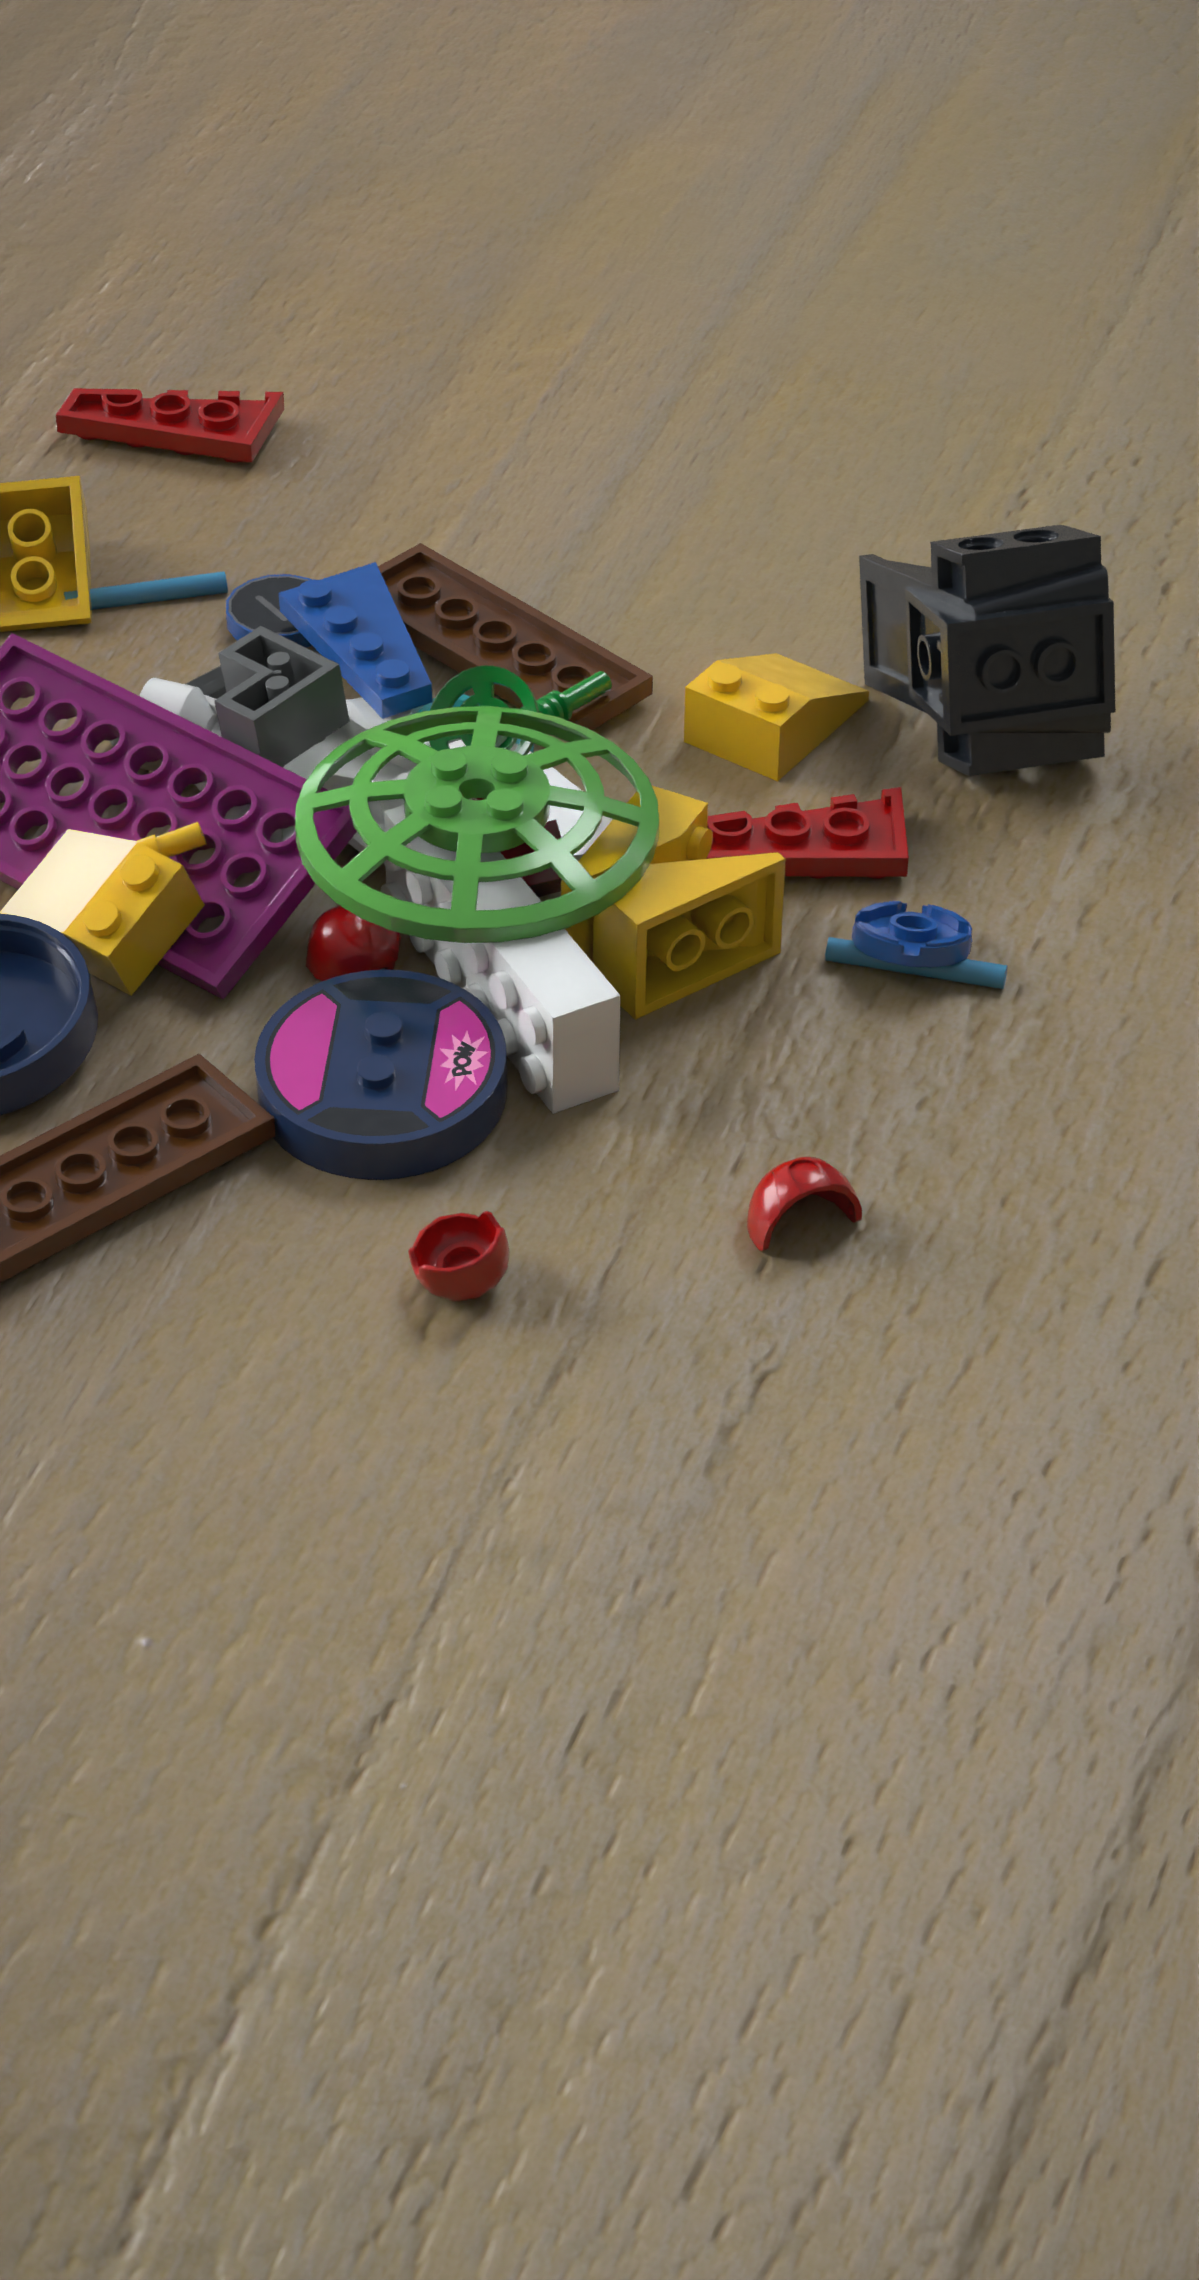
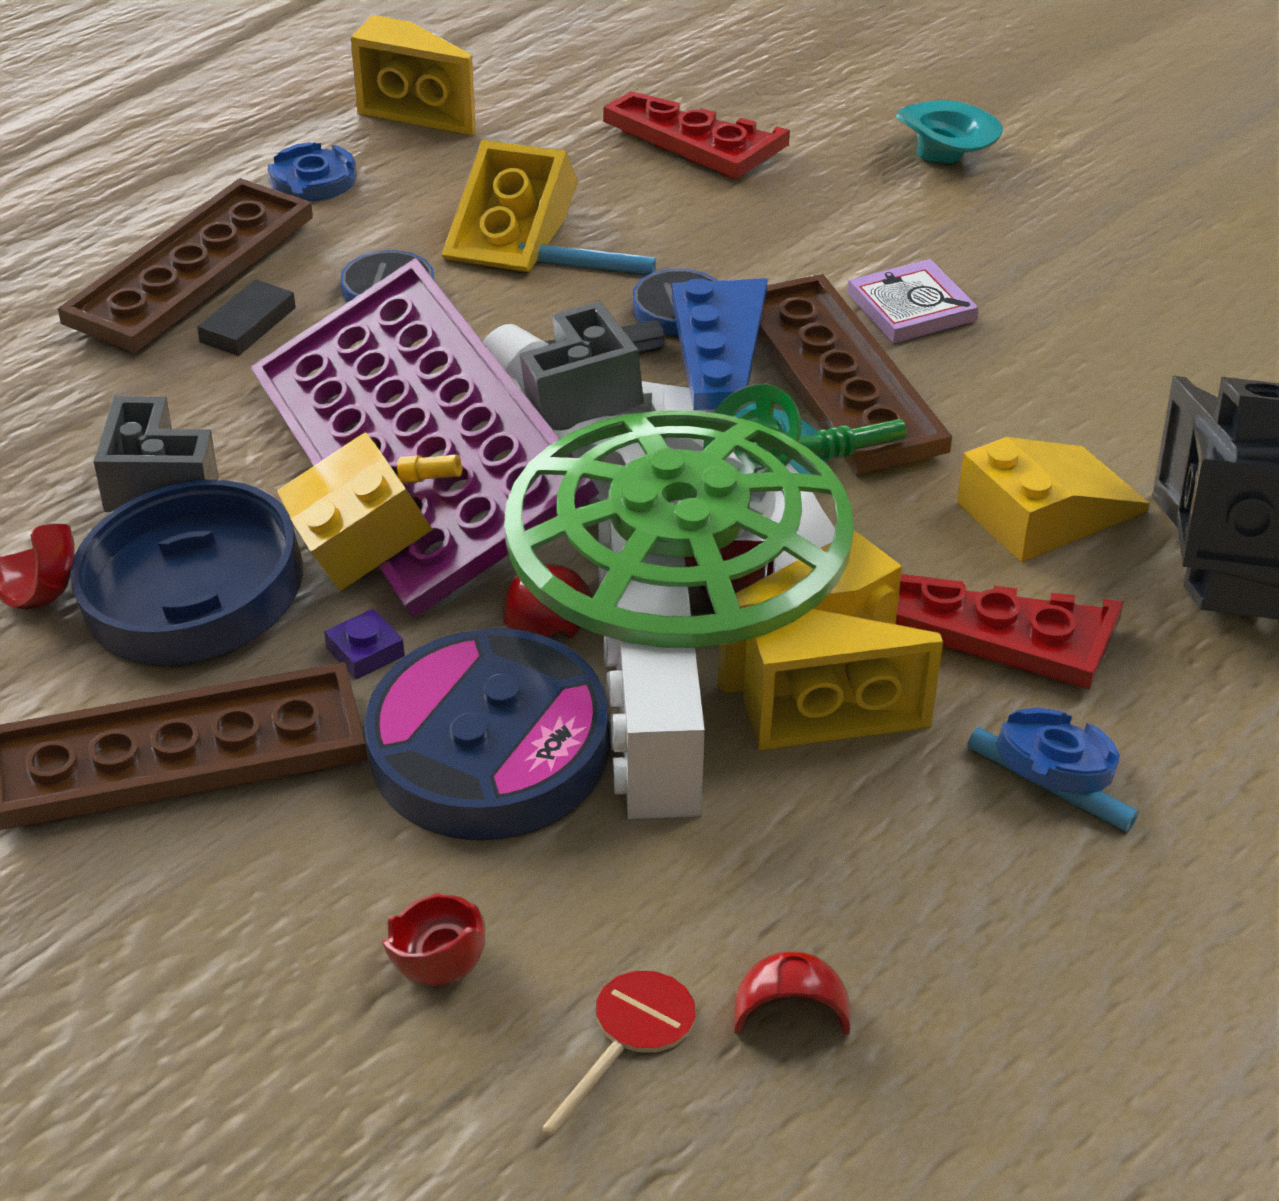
camera: 25 degrees right, 0 degrees up
none -> dark purple plate [324,609,405,679]
none -> red piece [542,971,696,1137]
none -> tile [848,259,978,343]
none -> teal hat [896,100,1003,164]

